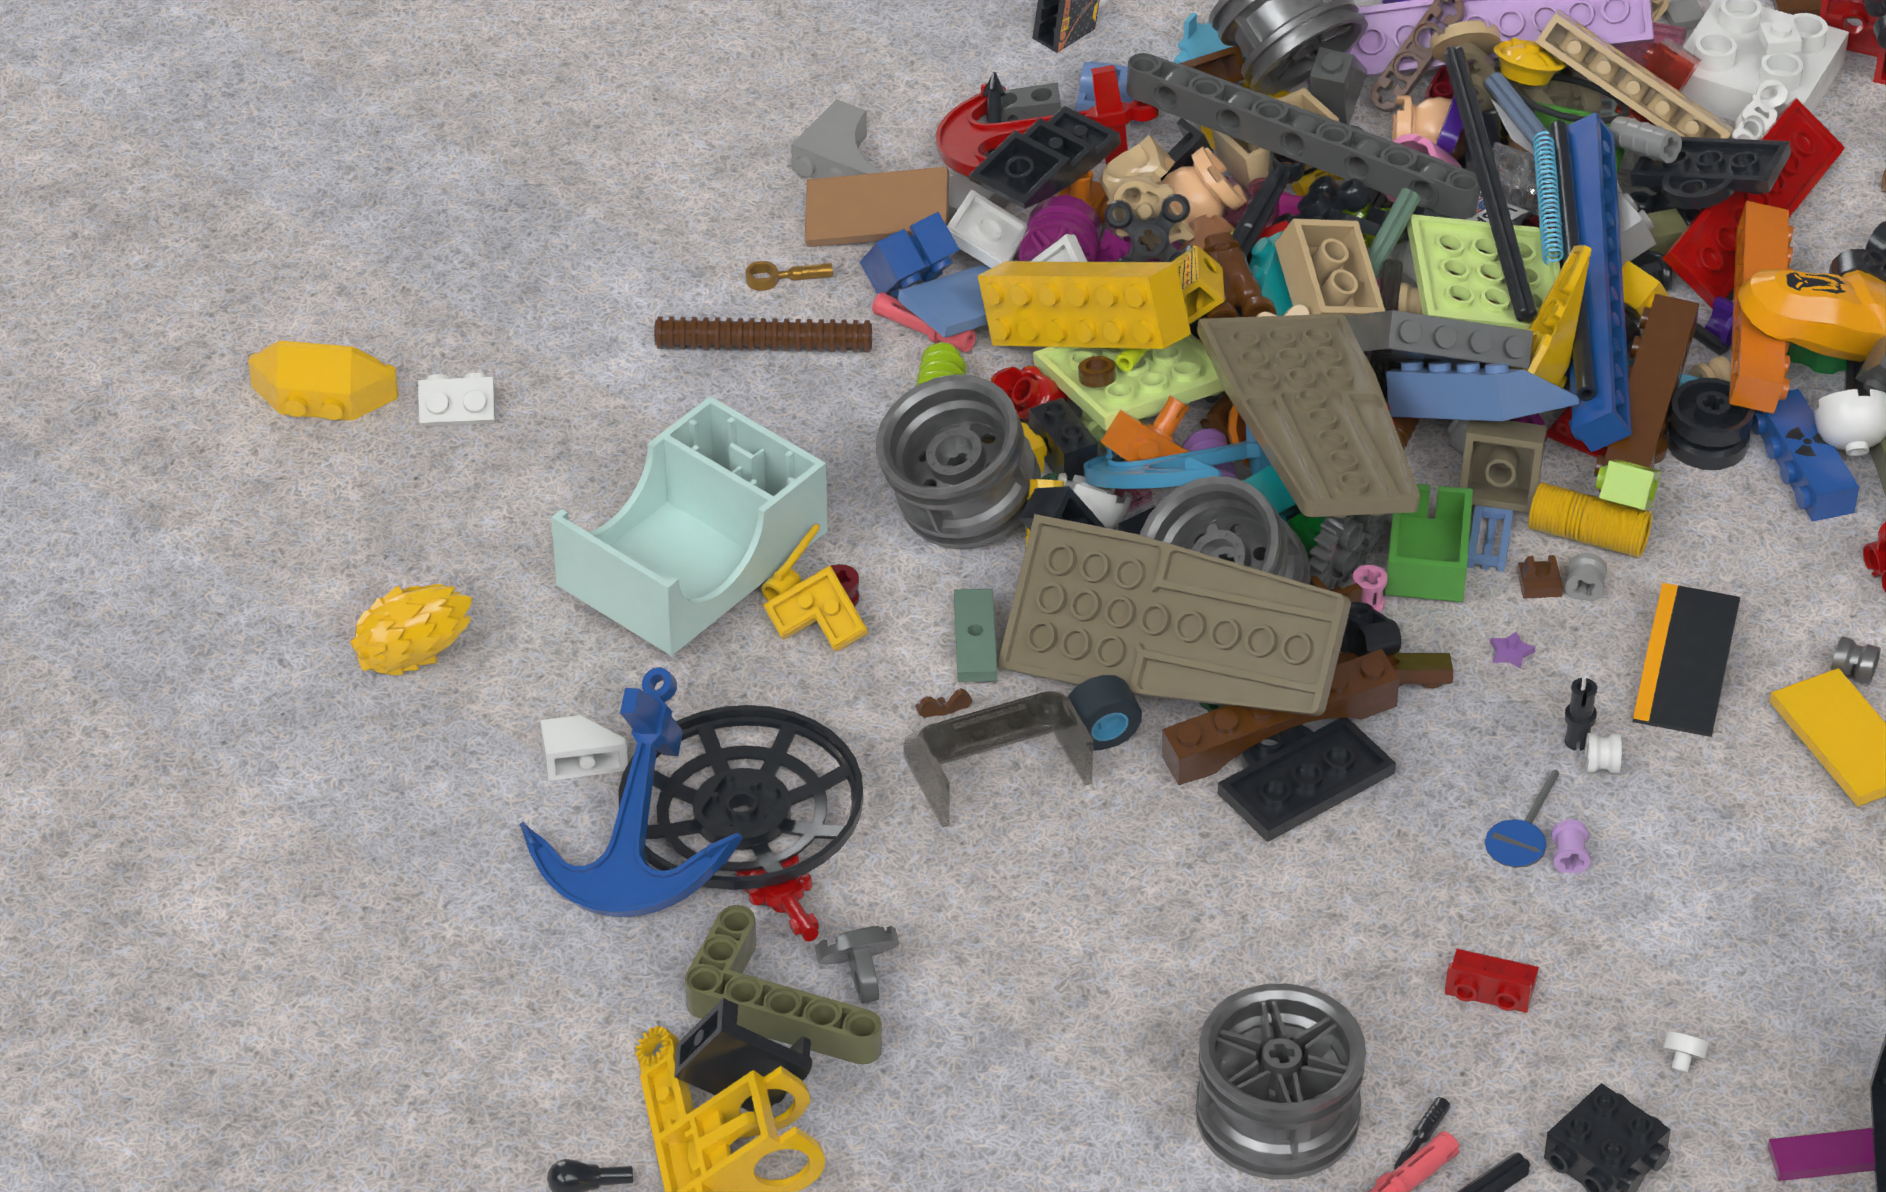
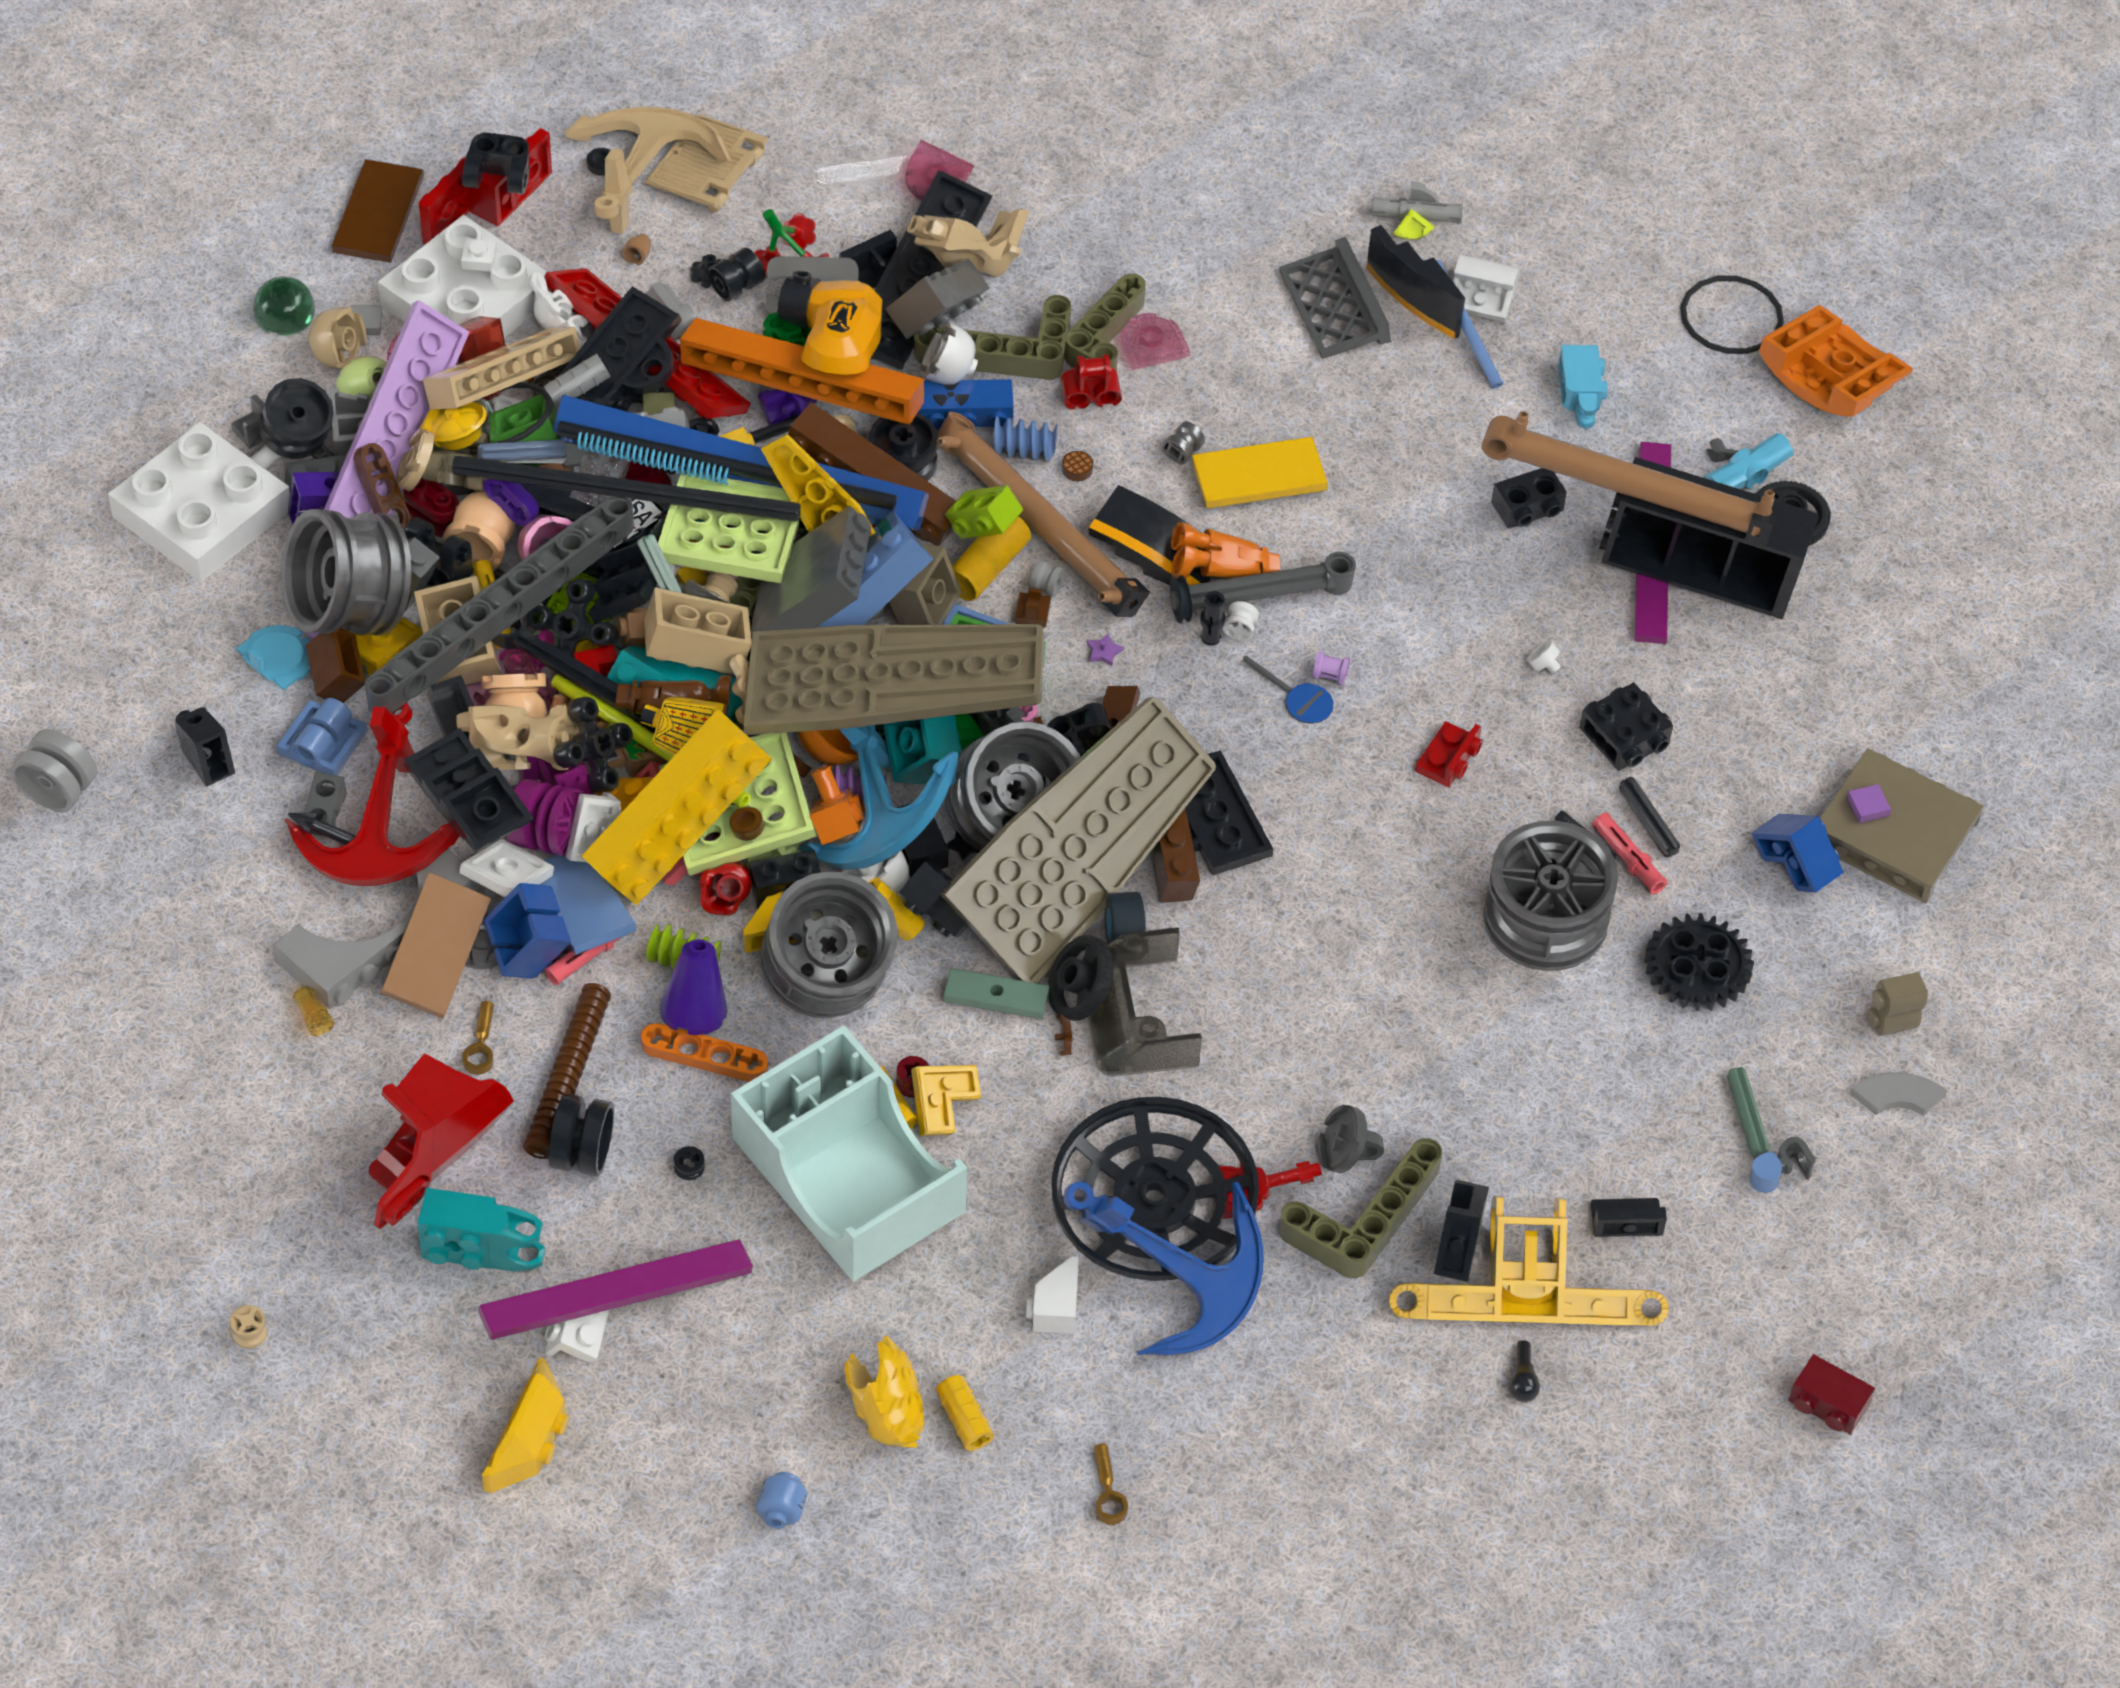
camera: 80 degrees left, 10 degrees up
none -> tan wheel [230,1305,267,1349]
none -> clear yellow pin [293,986,335,1037]
none -> red piece [368,1053,514,1229]
none -> black piece [405,517,473,587]
none -> teal brick [417,1188,546,1272]
none -> magenta tile [478,1239,753,1340]
none -> black wheel [549,1093,615,1177]
none -> orange beam [641,1023,768,1082]
none -> light grey piece [645,282,697,339]
none -> dark purple cone [660,939,728,1035]
none -> medium blue head [756,1472,807,1529]
none -> yellow axle [936,1375,994,1451]
none -> medium nougat piece [937,412,1150,617]
none -> medium blue piece [993,416,1058,462]
none -> black wheel [1048,935,1114,1021]
none -> reddish brown tile [1062,451,1093,482]
none -> pearl gold piece [1094,1443,1128,1525]
none -> dark grey piece [1170,552,1356,623]
none -> orange piece [1171,522,1280,579]

